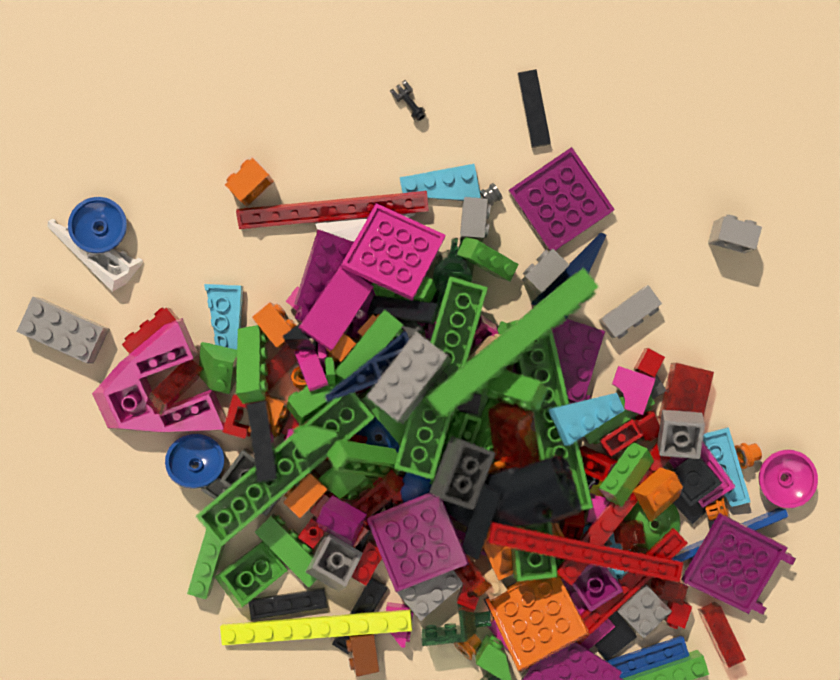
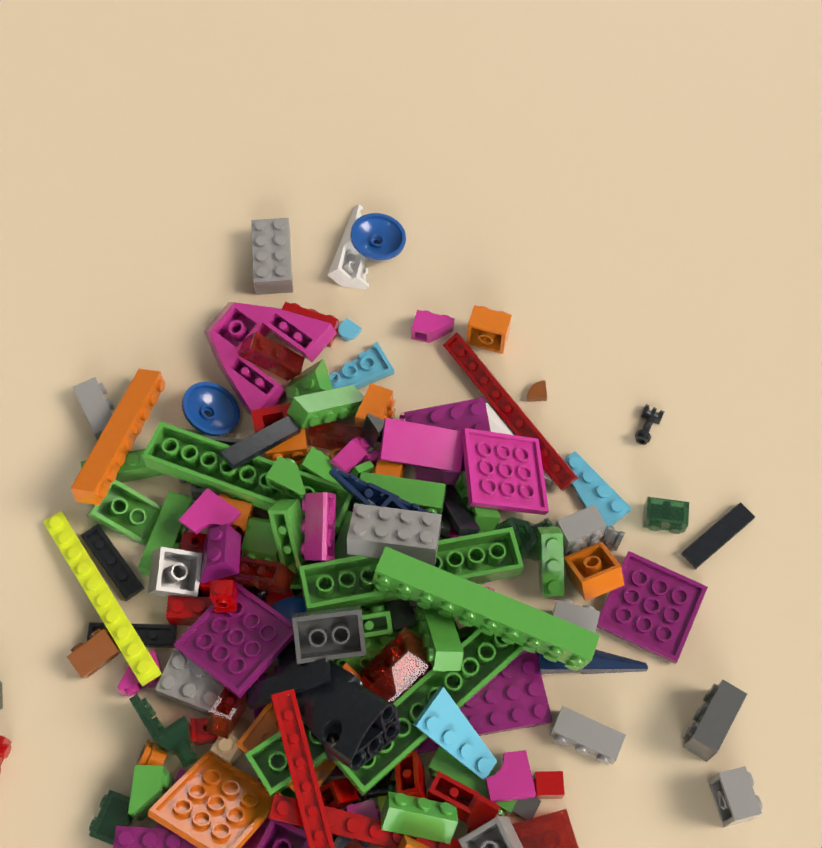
camera: 55 degrees right, 25 degrees down
none -> orange brick [70,369,165,506]
none -> light grey brick [73,377,114,440]
none -> dark pink tile [179,488,241,535]
none -> red brick [210,580,238,613]
none -> dark pink slope [301,492,336,561]
none -> medium azure tile [338,318,362,341]
none -> dark pink slope [411,310,455,343]
none -> dark orange tile [527,380,547,402]
none -> orange brick [564,542,624,601]
none -> clear green brick [643,497,689,534]
none -> dark grey brick [683,679,747,762]

